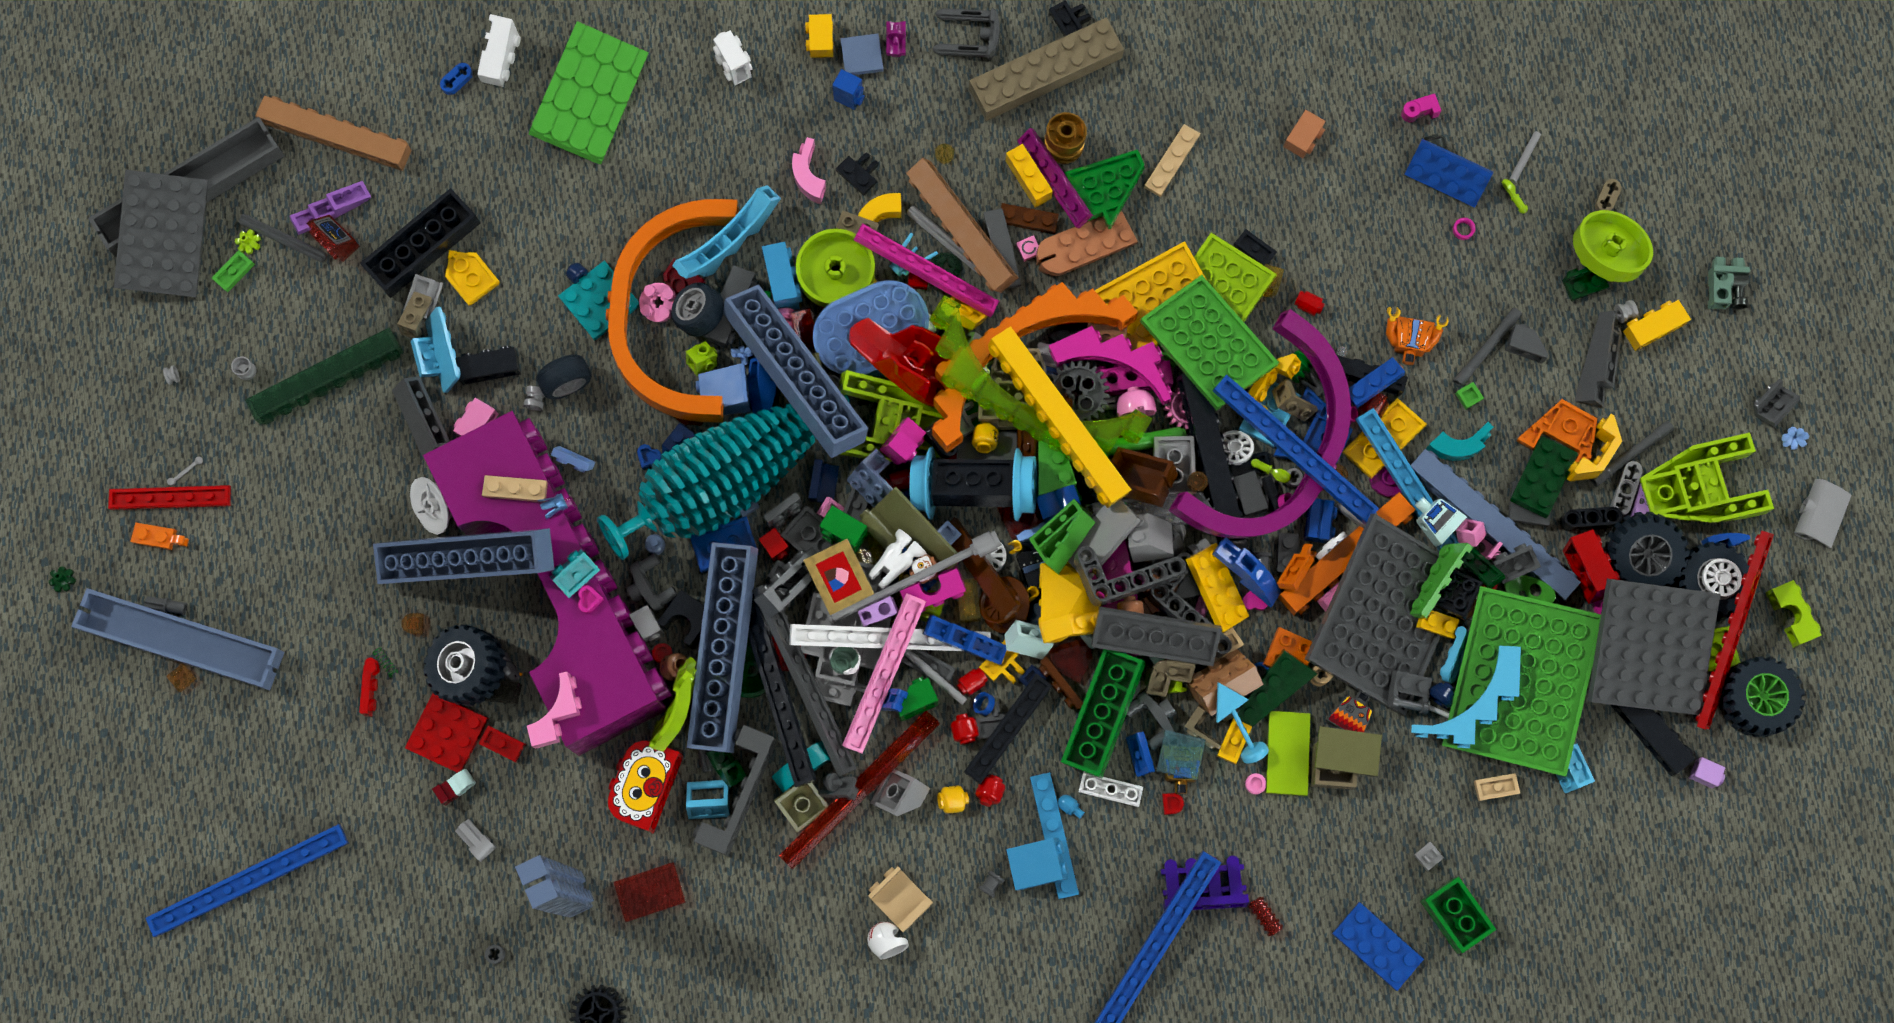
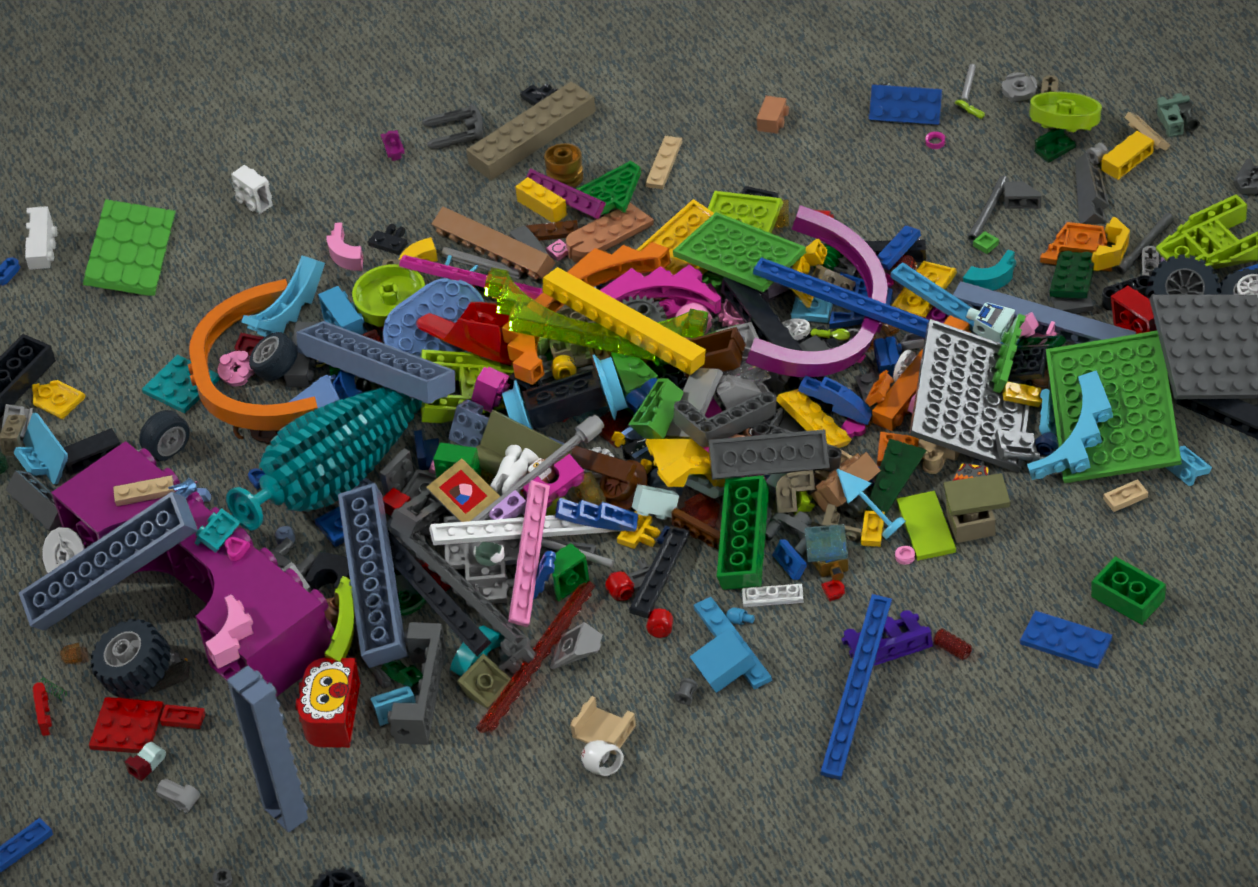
camera: 10 degrees left, 30 degrees down
dark blue piece [566,263,588,284] -> none
clear red plate [614,862,686,923] -> none
lime brick [686,341,718,376] -> none
yellow brick [805,14,834,58] -> none
blue brick [832,69,865,110] -> none
sand blue tile [840,34,883,75] -> none
clear yellow tile [935,144,954,164] -> none
yellow head [937,785,969,813] -> none
red brick [957,668,988,696] -> none
blue piece [973,692,995,716] -> none
orange torso [1386,307,1449,365] -> none
dark pink leg [1401,93,1441,122] -> none
light grey tile [1414,842,1444,871] -> none
dark grey bracket [1492,543,1541,584] -> none
none -> light grey plate [1002,72,1037,102]
none -> tan plate [1125,112,1170,150]

